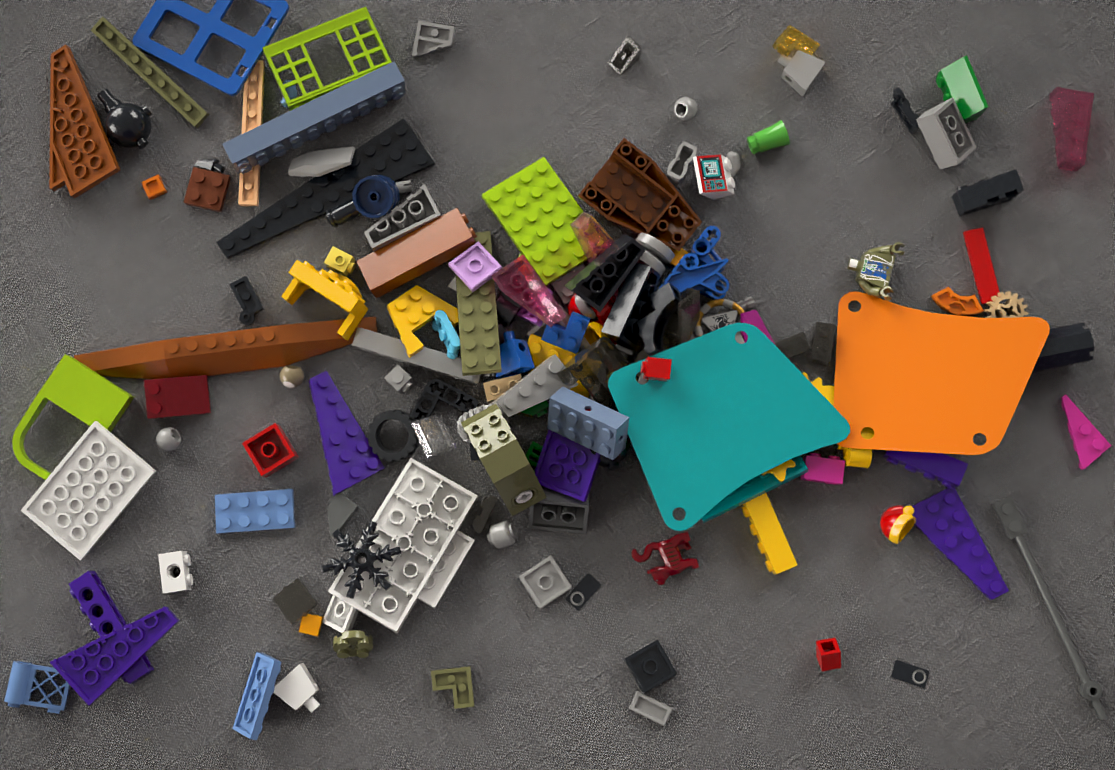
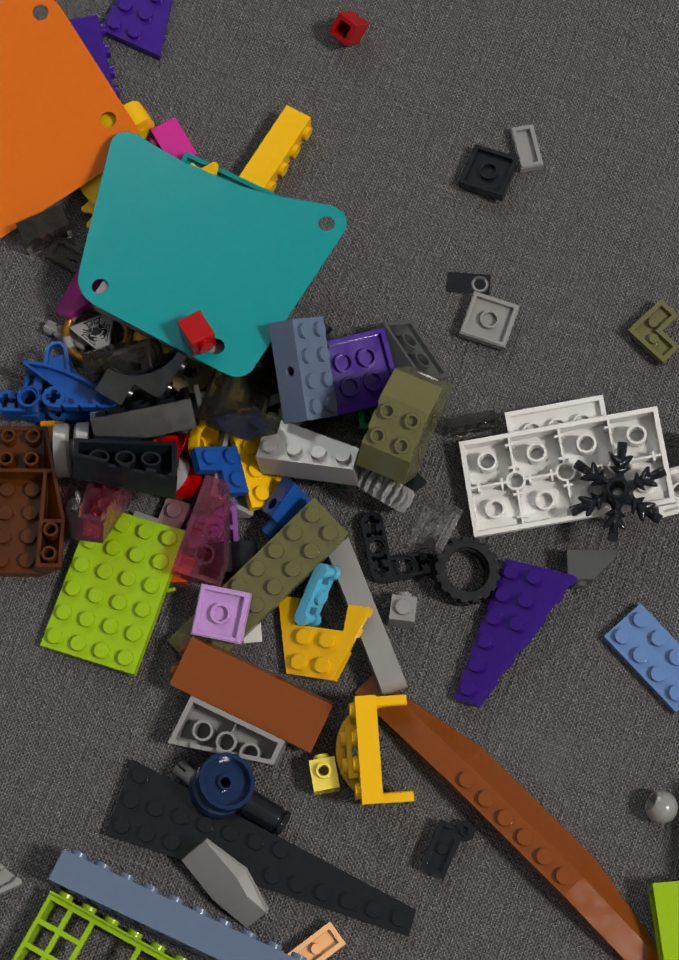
camera: 130 degrees left, 10 degrees down
dark red slope [144,375,211,419] -> none
red brick [242,423,299,478] -> none
dark tan piece [280,365,304,388] -> none
tan brick [483,374,522,404] -> none
light grey head [487,521,518,549] -> none
dark red animal [631,531,699,586] -> none
piece [880,505,916,544] -> none

